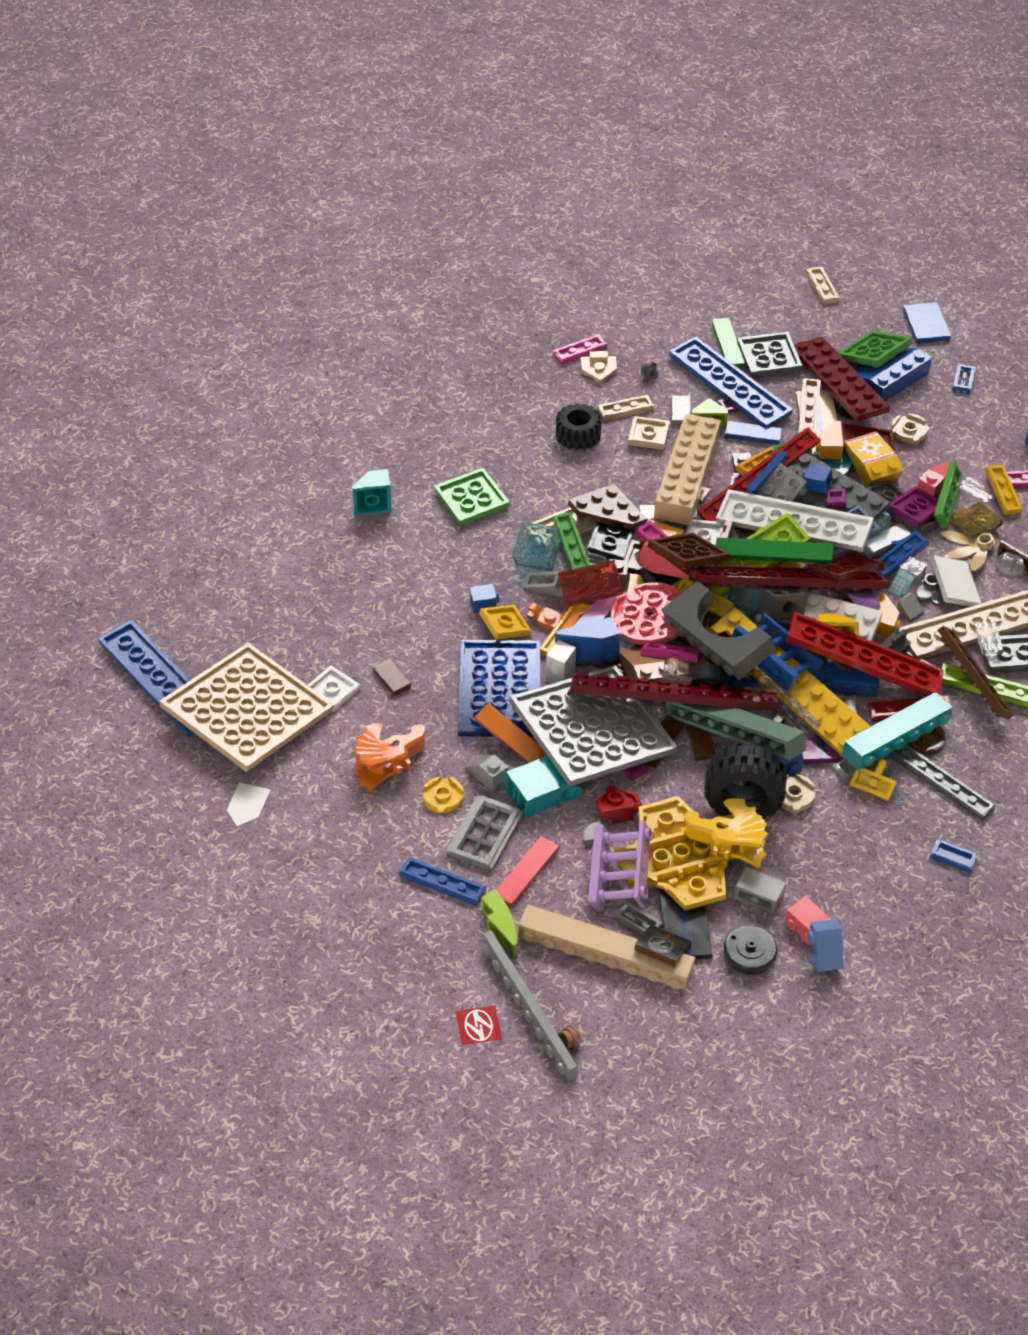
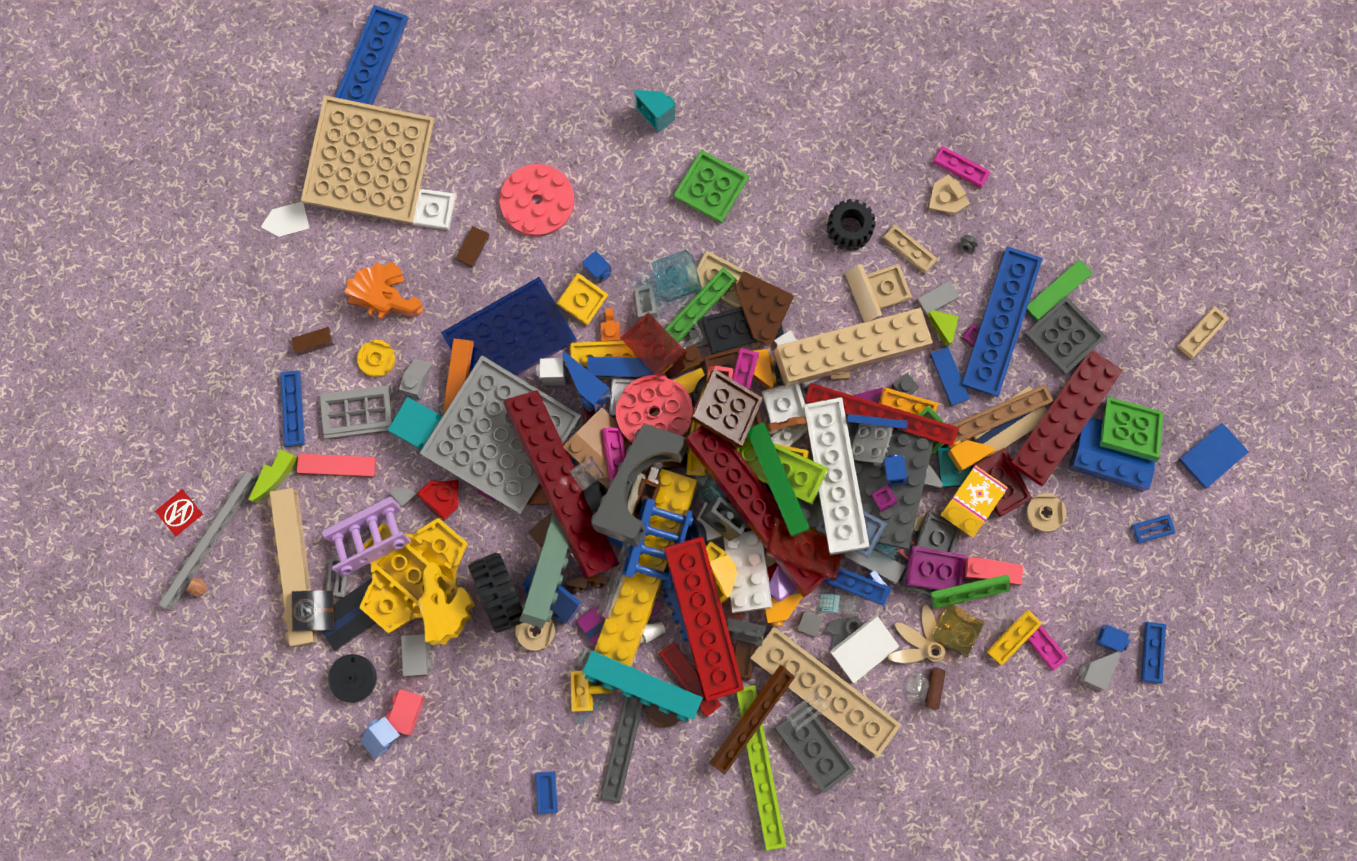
camera: 60 degrees right, 30 degrees up
none -> reddish brown slope [292,327,334,356]
none -> coral plate [500,164,574,237]
none -> tan tile [845,264,883,323]

